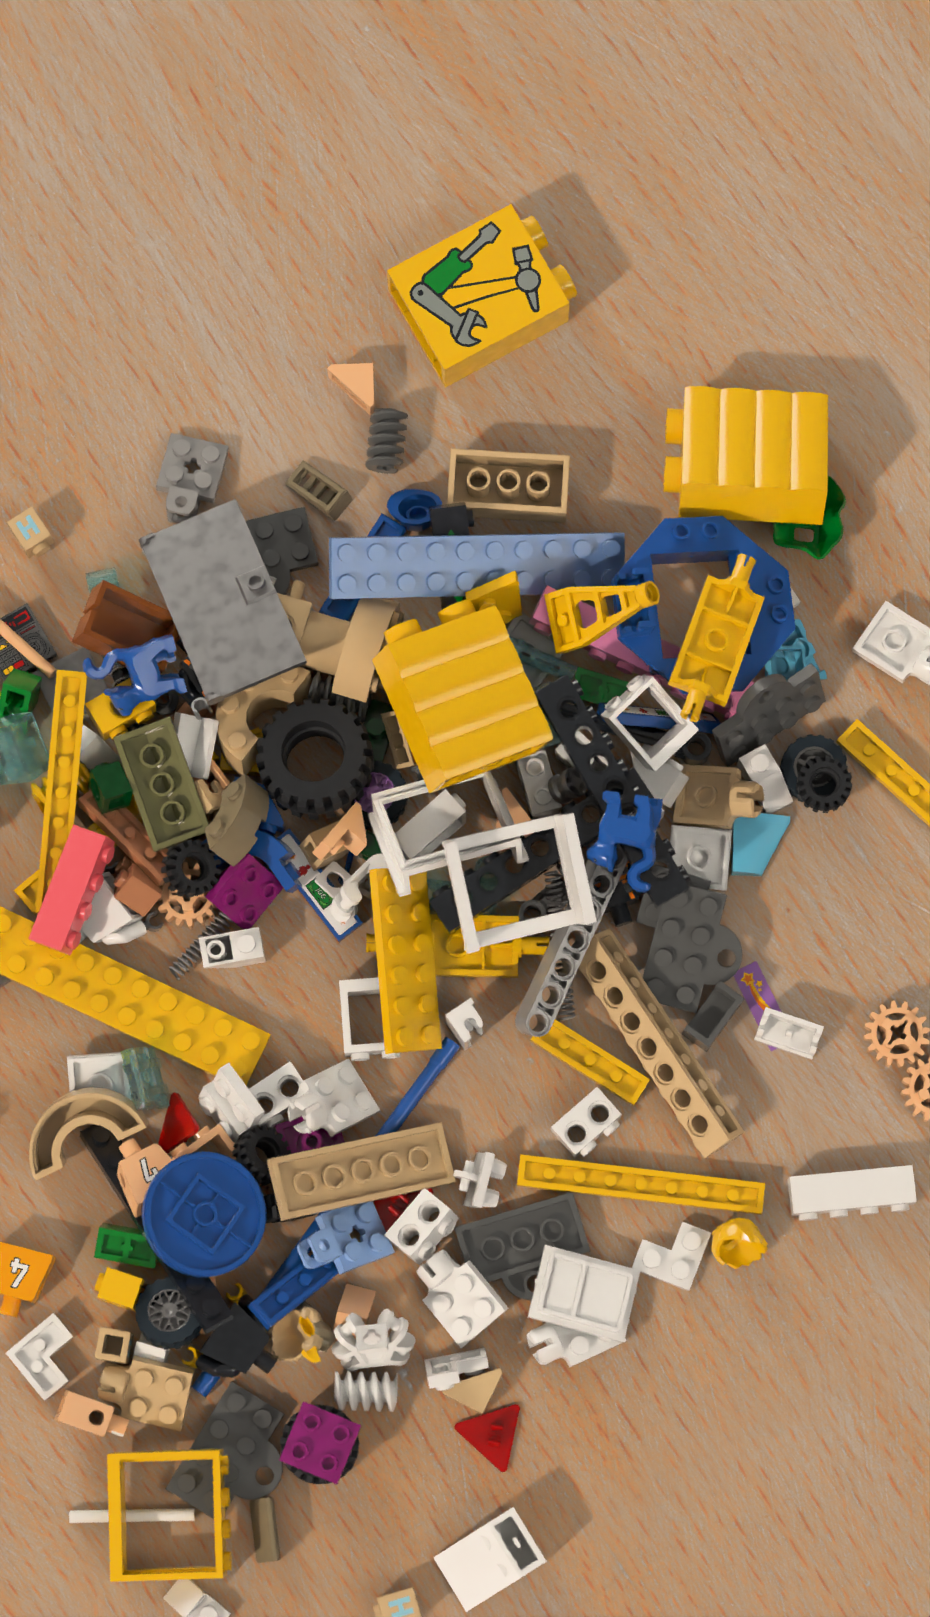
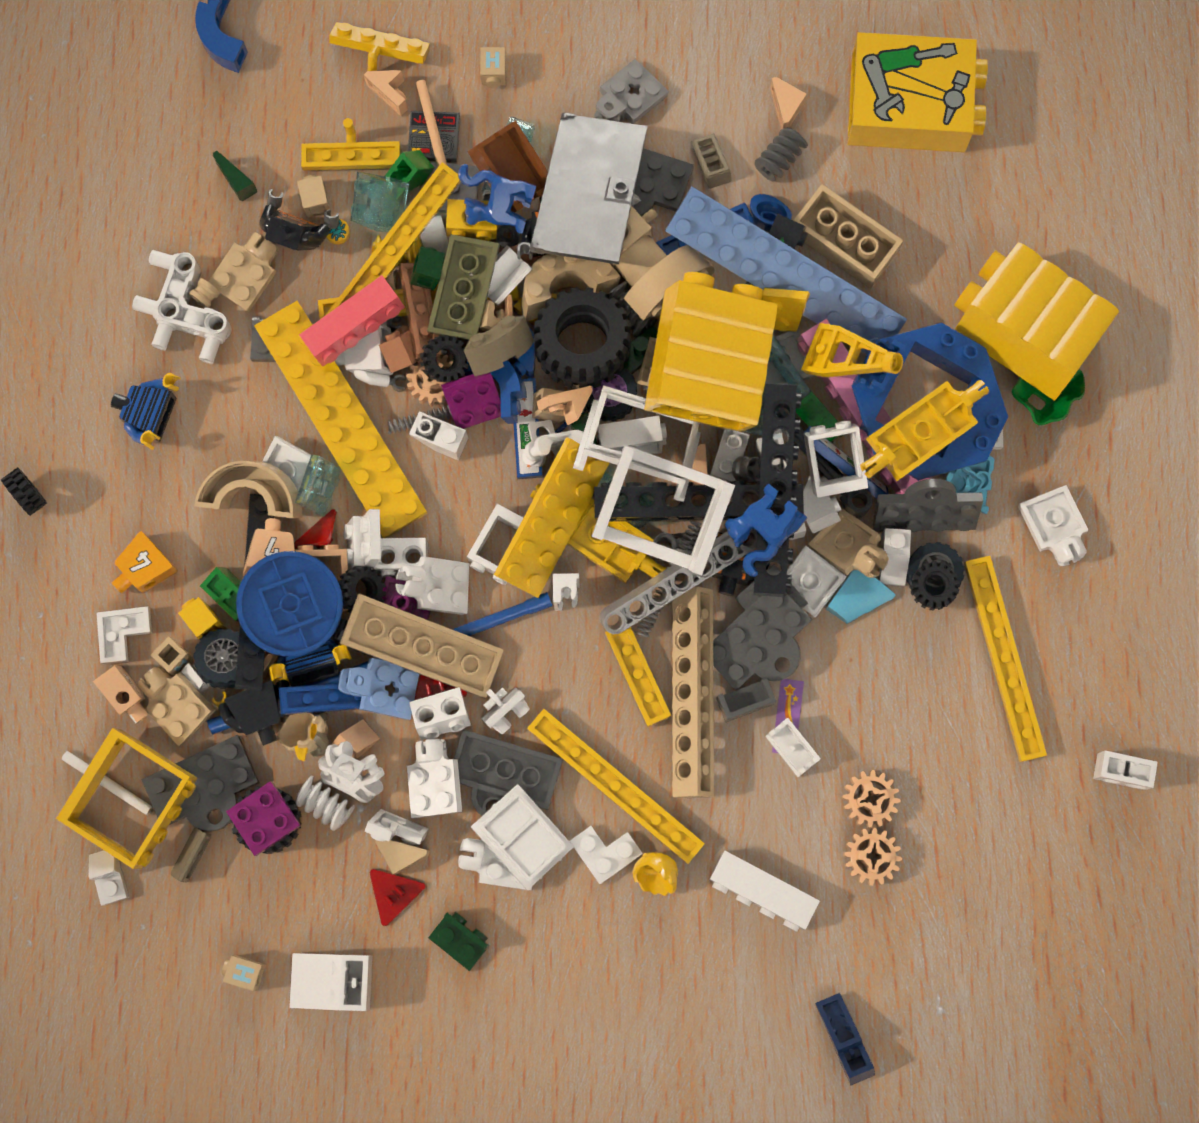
camera: 35 degrees right, 0 degrees up
white brick [551,1087,622,1158] -> none
none -> torso [269,638,351,687]
none -> dark green bracket [428,912,490,971]

